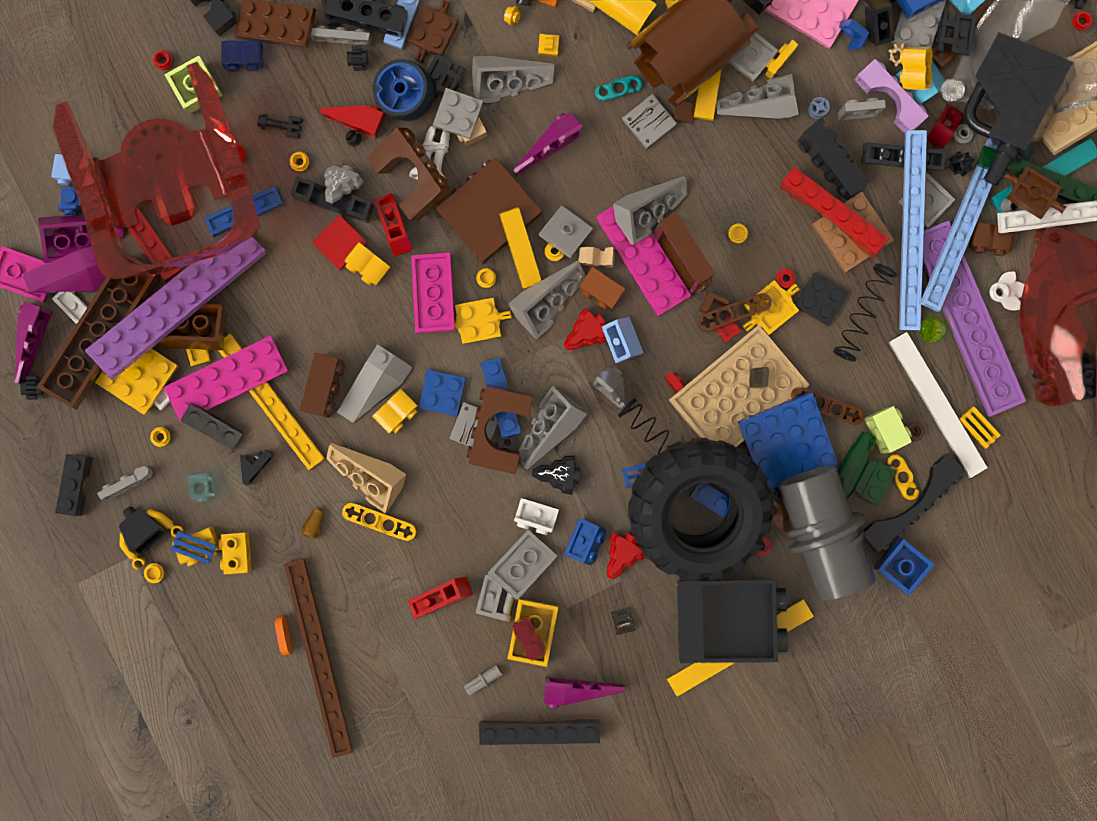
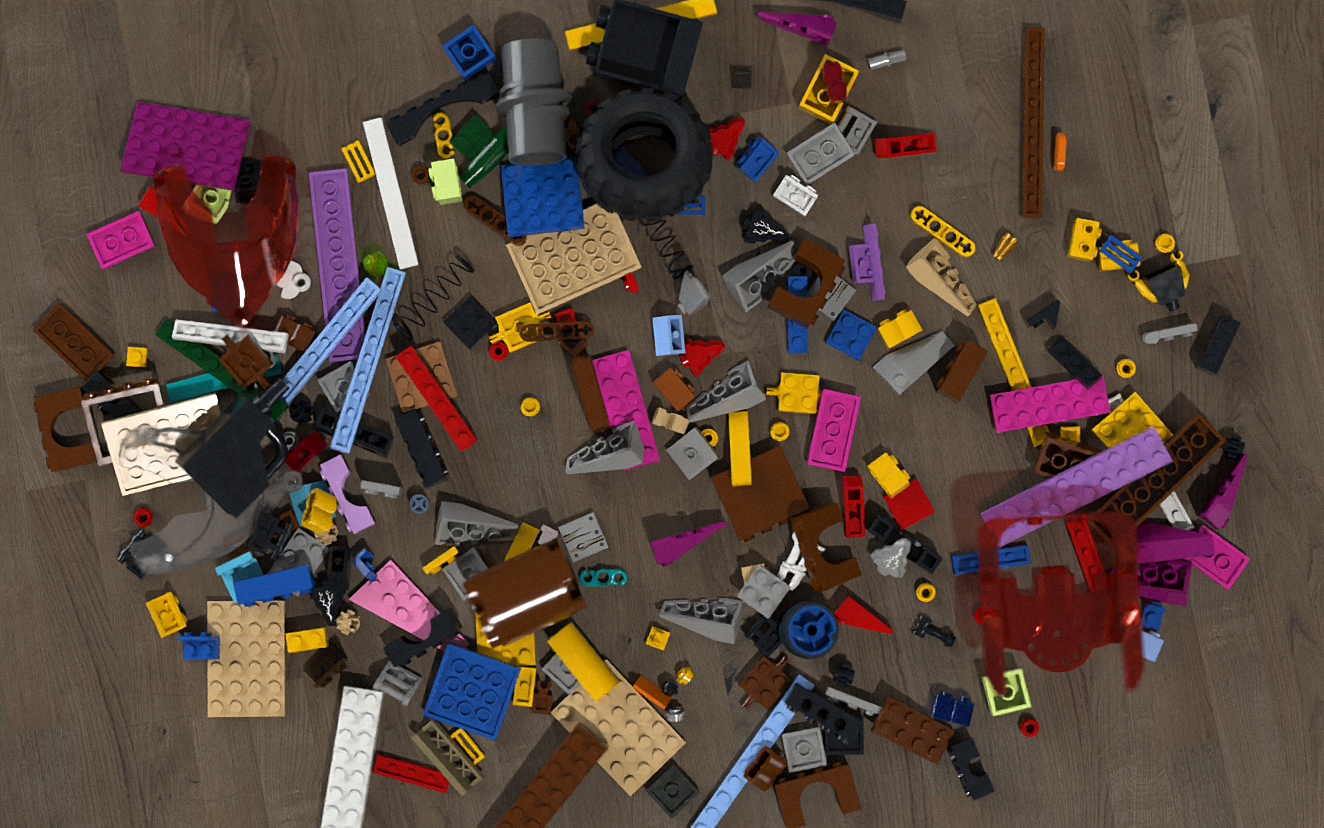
camera: 160 degrees left, 0 degrees up
clear light blue brick [187,473,214,503] -> none
black hinge [345,130,362,147] -> none
clear smoke slope [749,367,769,389] -> none
none -> medium lavender bracket [849,223,885,301]

